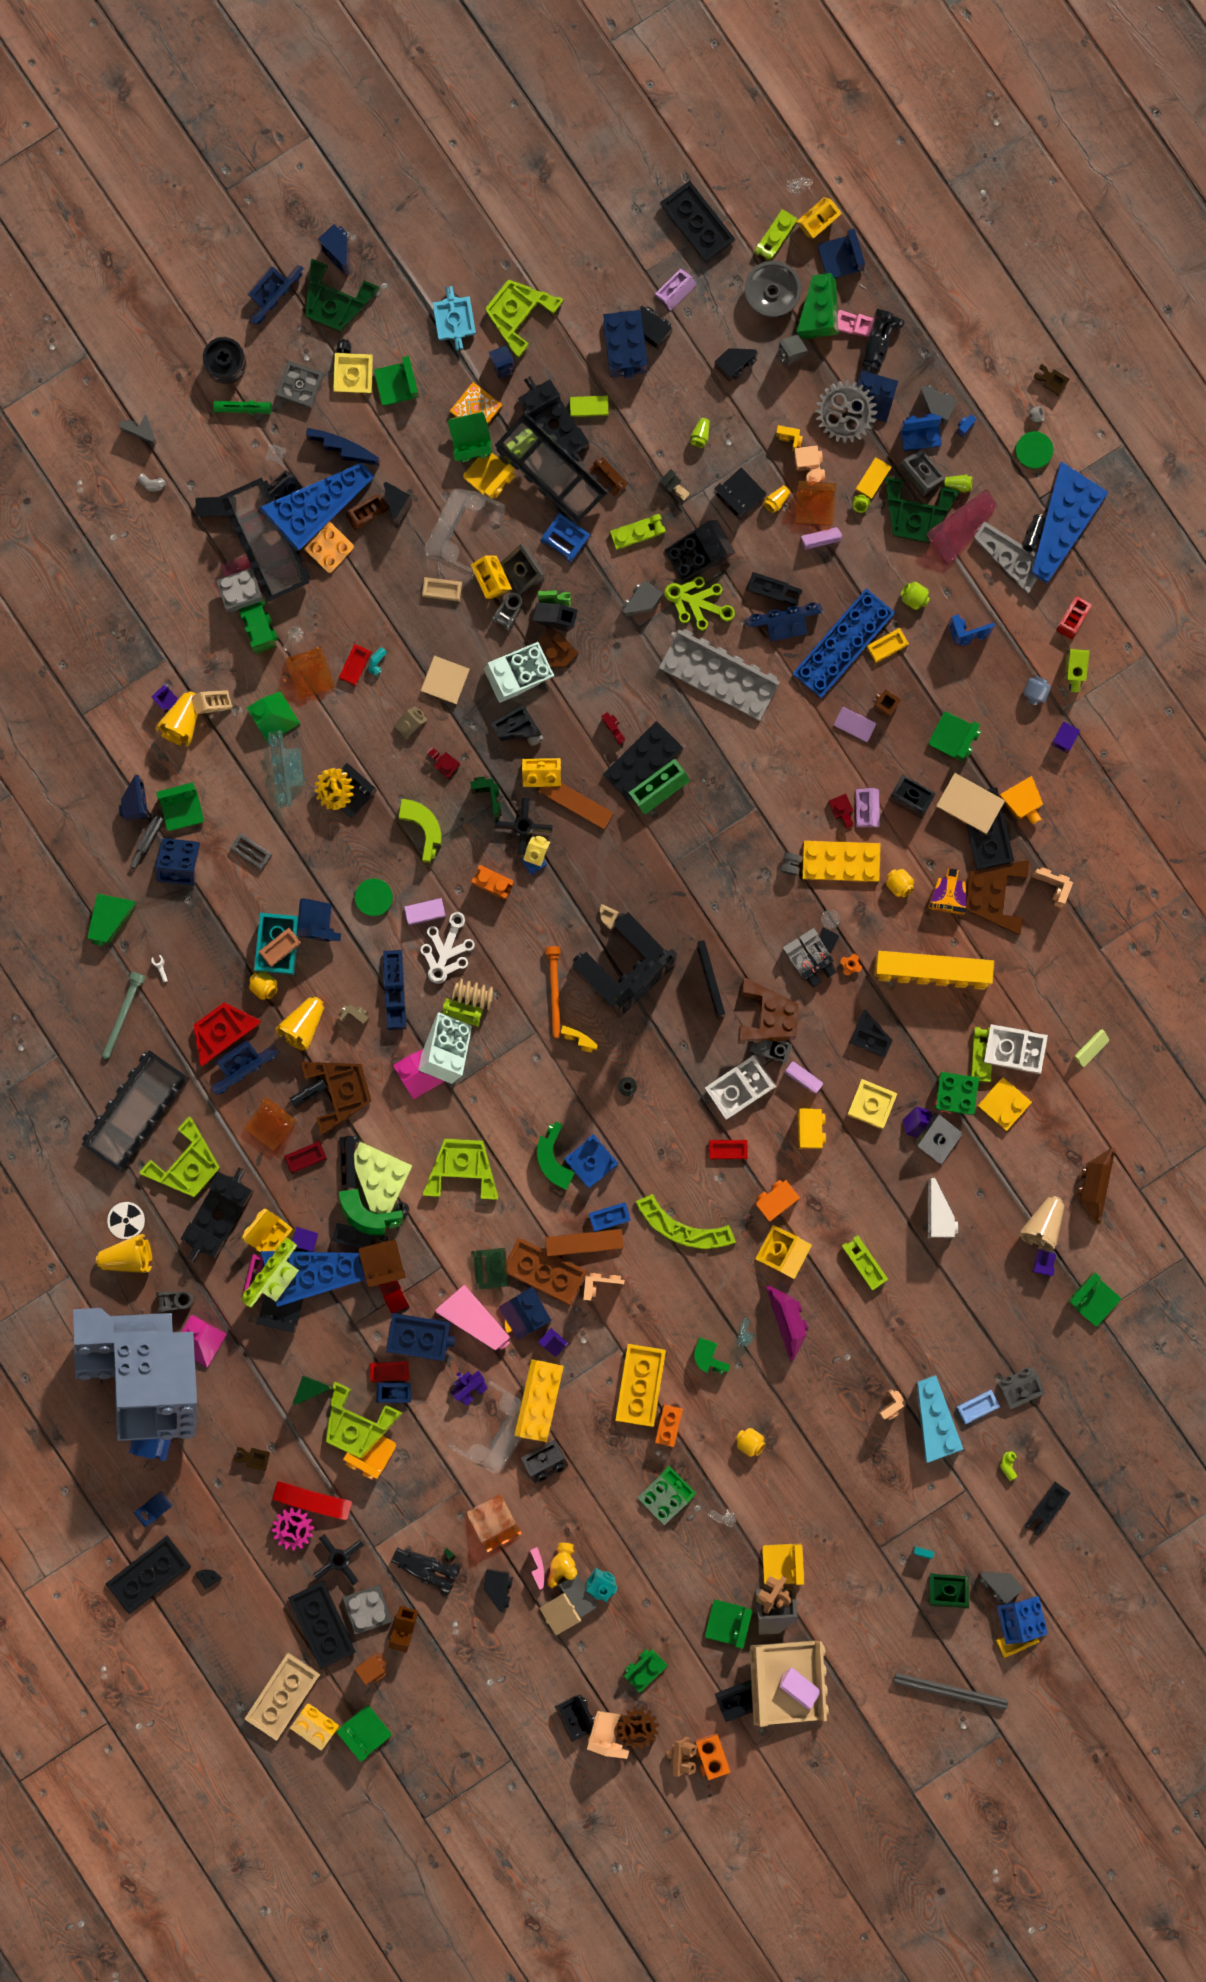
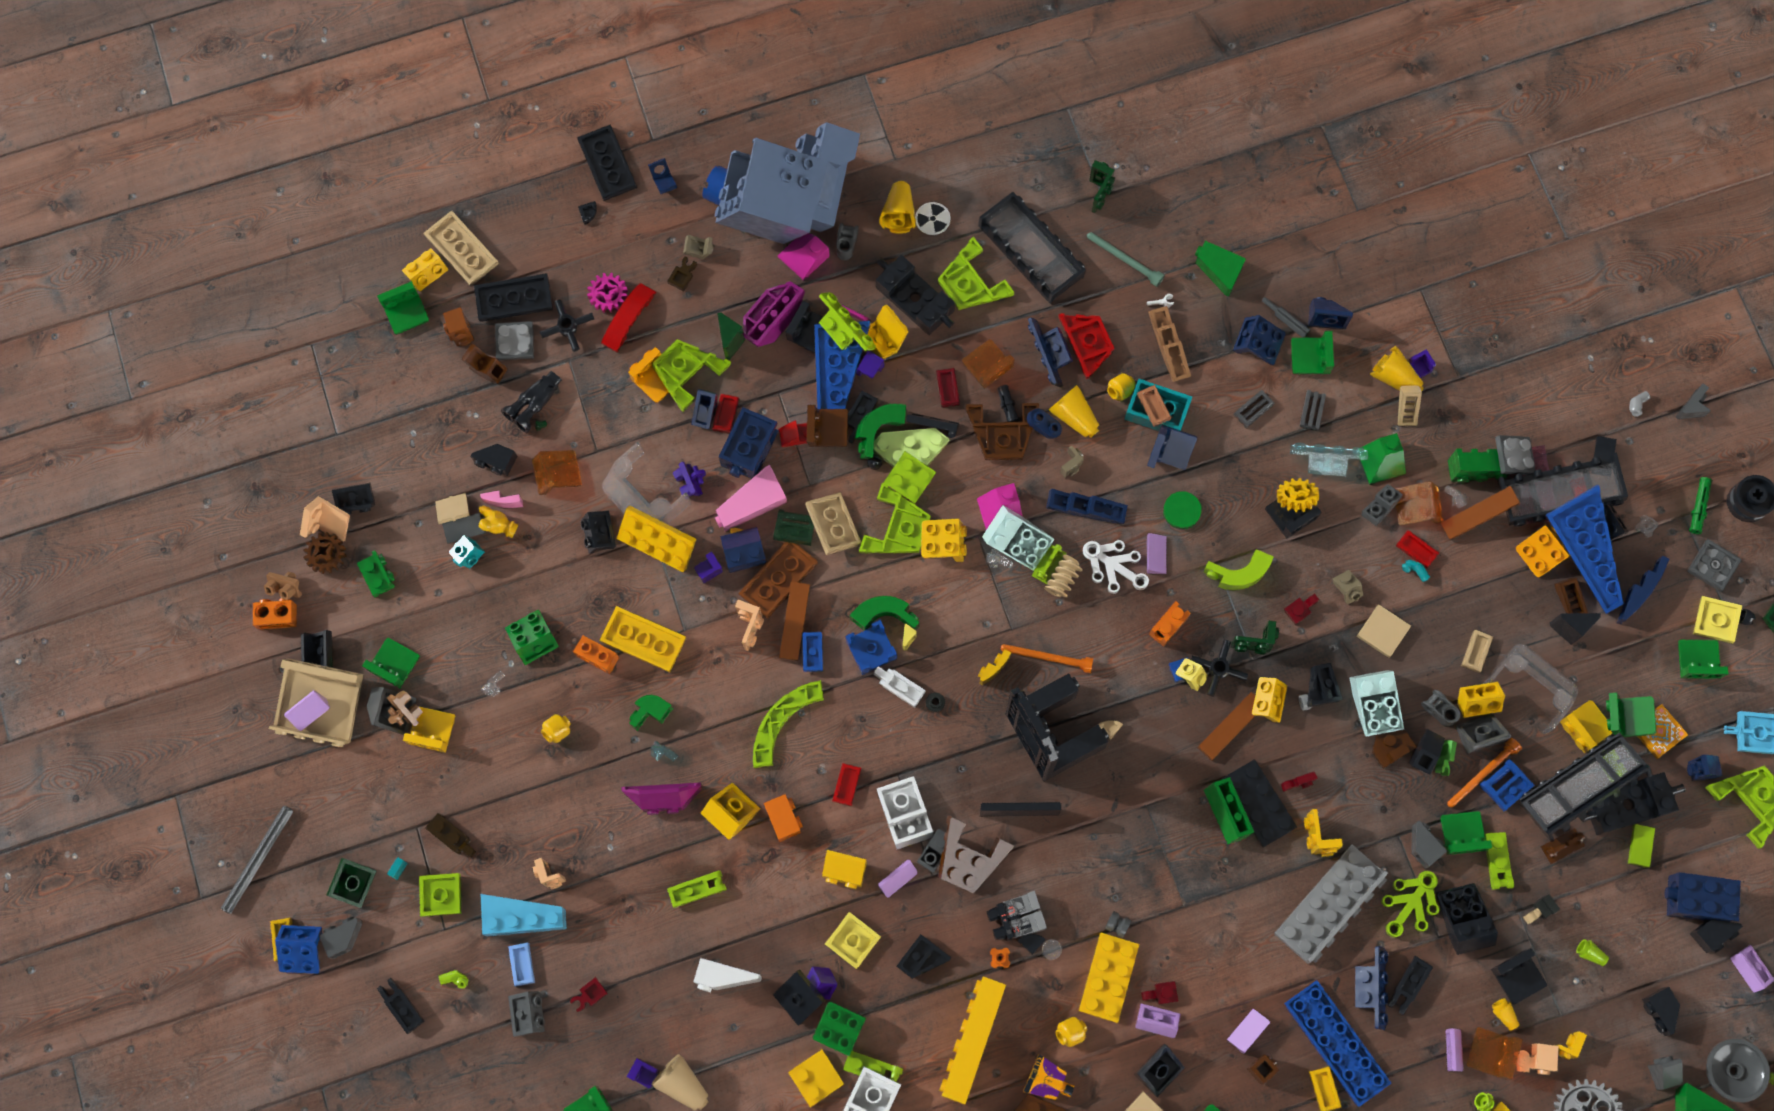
camera: 105 degrees right, 10 degrees down
none -> lime plate [419,873,461,917]
none -> dark brown hinge [425,813,476,858]
none -> dark red plate [570,977,608,1012]
none -> dark tan bracket [683,235,714,260]
none -> magenta wedge [743,281,805,347]
none -> tan tile [805,492,862,555]
none -> white hinge [874,667,926,708]
none -> lime plate [883,451,936,503]
none -> light yellow slope [903,623,917,650]
none -> yellow bracket [921,519,967,562]
none -> clear plate [986,549,1013,568]
none -> dark blue plate [1027,408,1062,439]
none -> dark green bracket [1089,160,1116,213]
none -> medium nougat slope [1148,306,1191,382]
none -> flat silver tile [1299,390,1326,431]
none -> yellow bracket [1304,809,1343,857]
none -> dark grey slope [1361,484,1403,526]
none -> green bracket [1440,811,1492,855]
none -> dark orange tile [1441,486,1521,540]
none -> orange piece [1447,738,1522,808]

